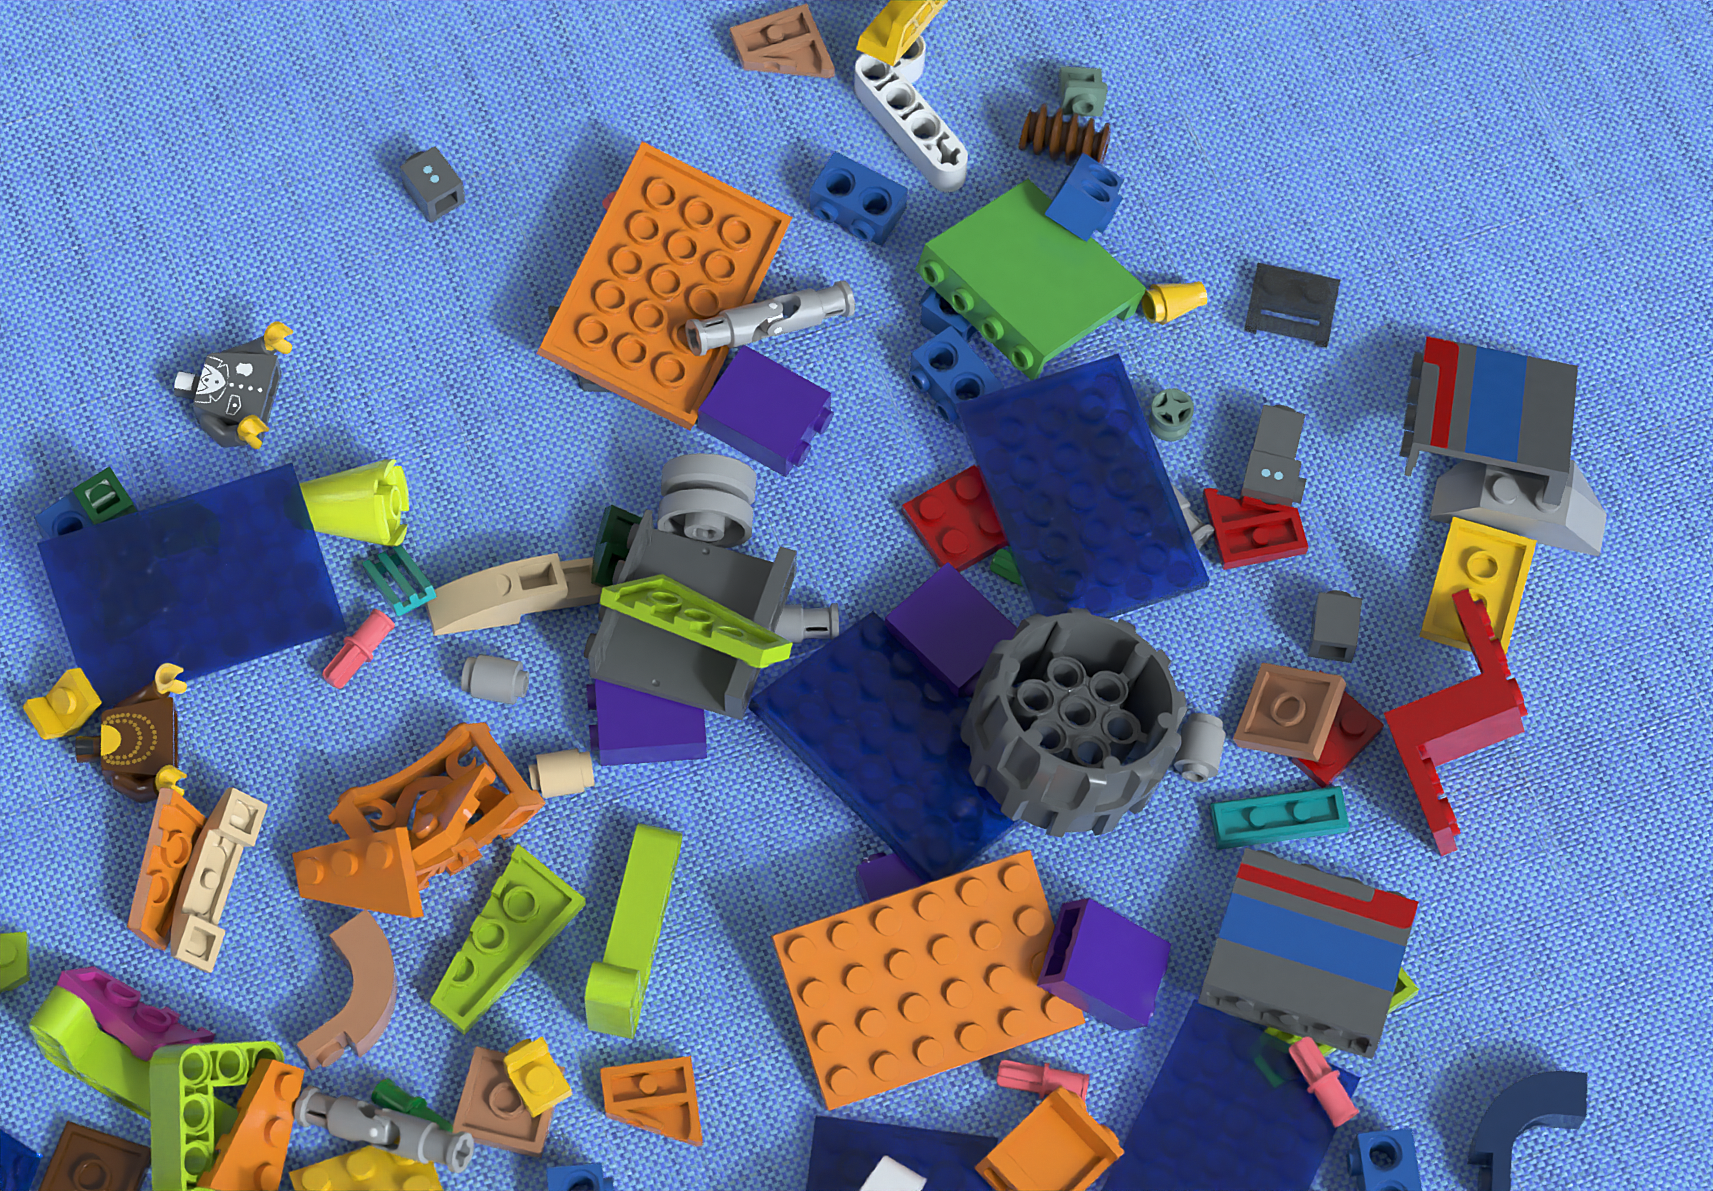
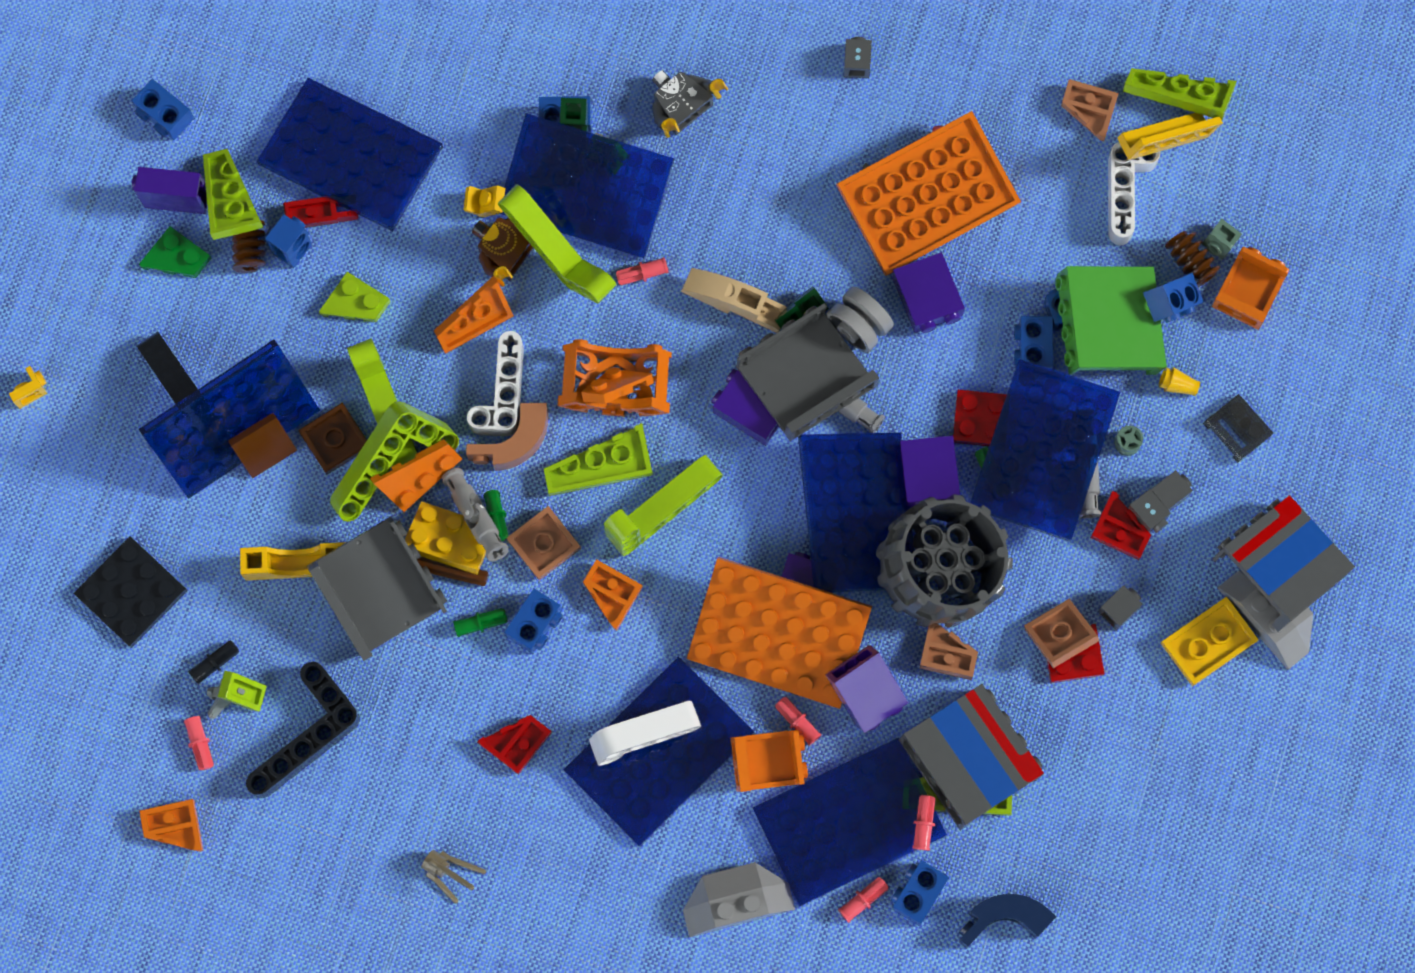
camera: 45 degrees right, 10 degrees up
dark pink wing [56,966,216,1061] -> none
tan slope [170,787,268,973] -> none
neon yellow cone [283,459,409,546] -> none
orange wing [292,827,424,918] -> none
teal tile [362,544,437,616] -> none
light grey brick [461,654,529,705] -> none
yellow bracket [503,1037,572,1118] -> none
tan brick [528,748,595,799] -> none
lime wing [599,574,792,668] -> none
light grey piece [685,280,855,356] -> none
blue brick [809,151,908,247] -> none
light grey brick [1174,713,1226,782] -> none
teal tile [1209,786,1350,850] -> none
red bracket [1384,588,1528,857] -> none
none -> white beam [467,331,524,436]
none -> lime beam [498,184,617,304]
none -> nougat wing [919,623,978,680]
none -> orange panel [1212,247,1290,330]

